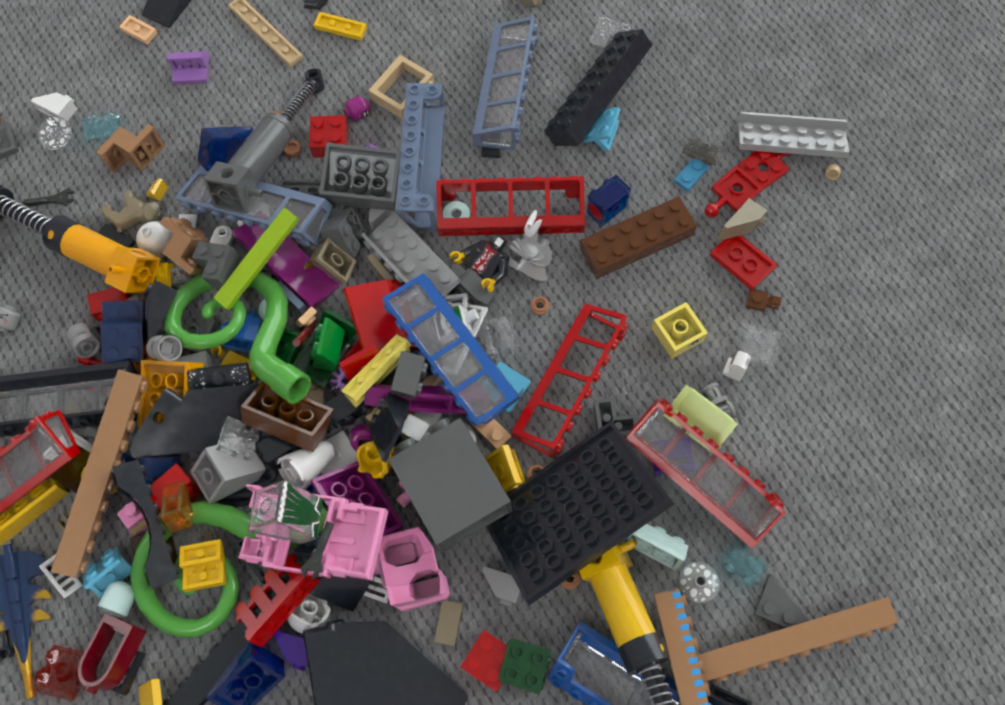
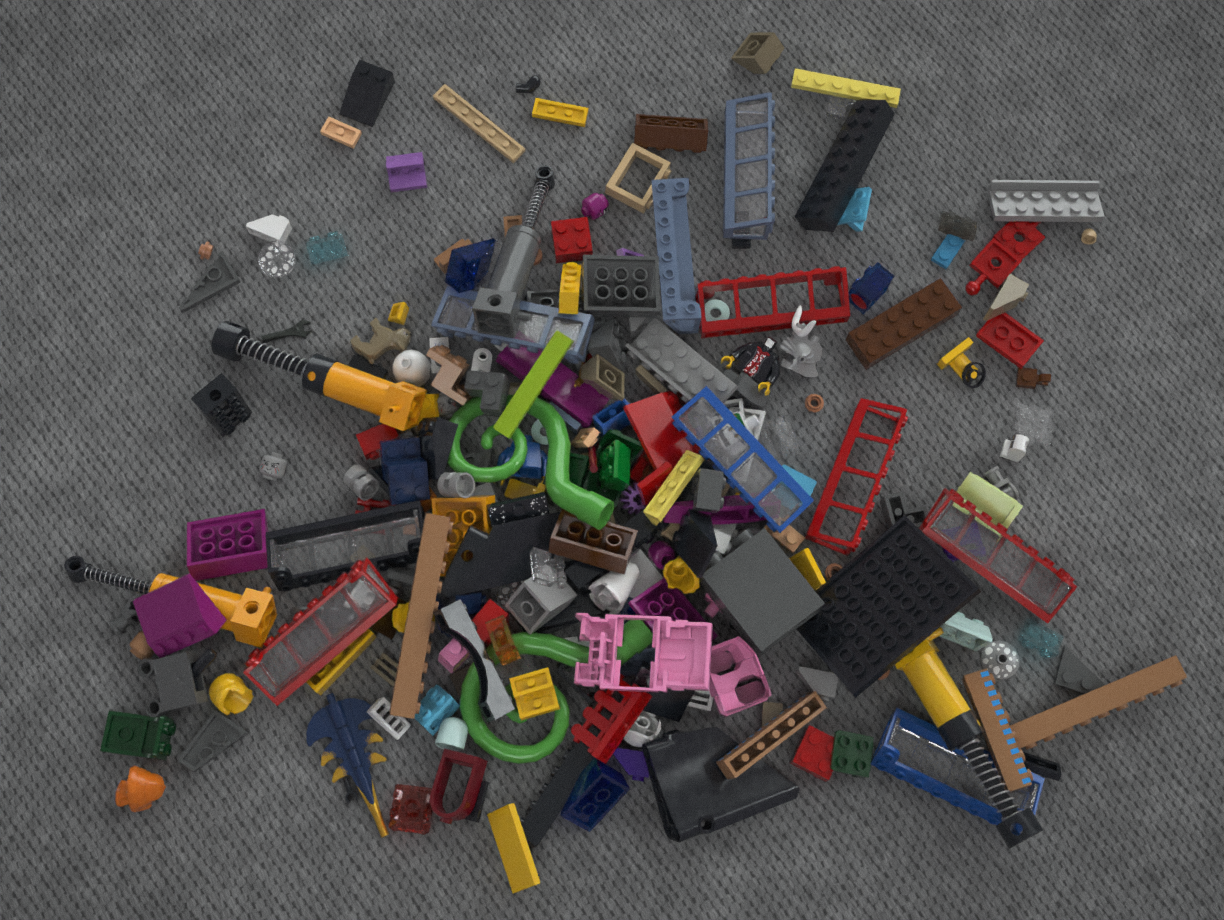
camera: 15 degrees left, 5 degrees up
medium nougat bracket [96,124,165,174] -> none
clear slope [248,480,323,544] -> none
pearl dark grey piece [301,521,334,580] -> none
light yellow brick [651,302,708,359] -> none
none -> yellow brick [559,262,581,314]
none -> blue brick [593,398,631,437]
none -> reddish brown slope [634,114,708,153]
none -> medium nougat brick [716,691,827,779]
none -> light yellow plate [791,68,901,108]
none -> yellow piece [937,337,986,388]

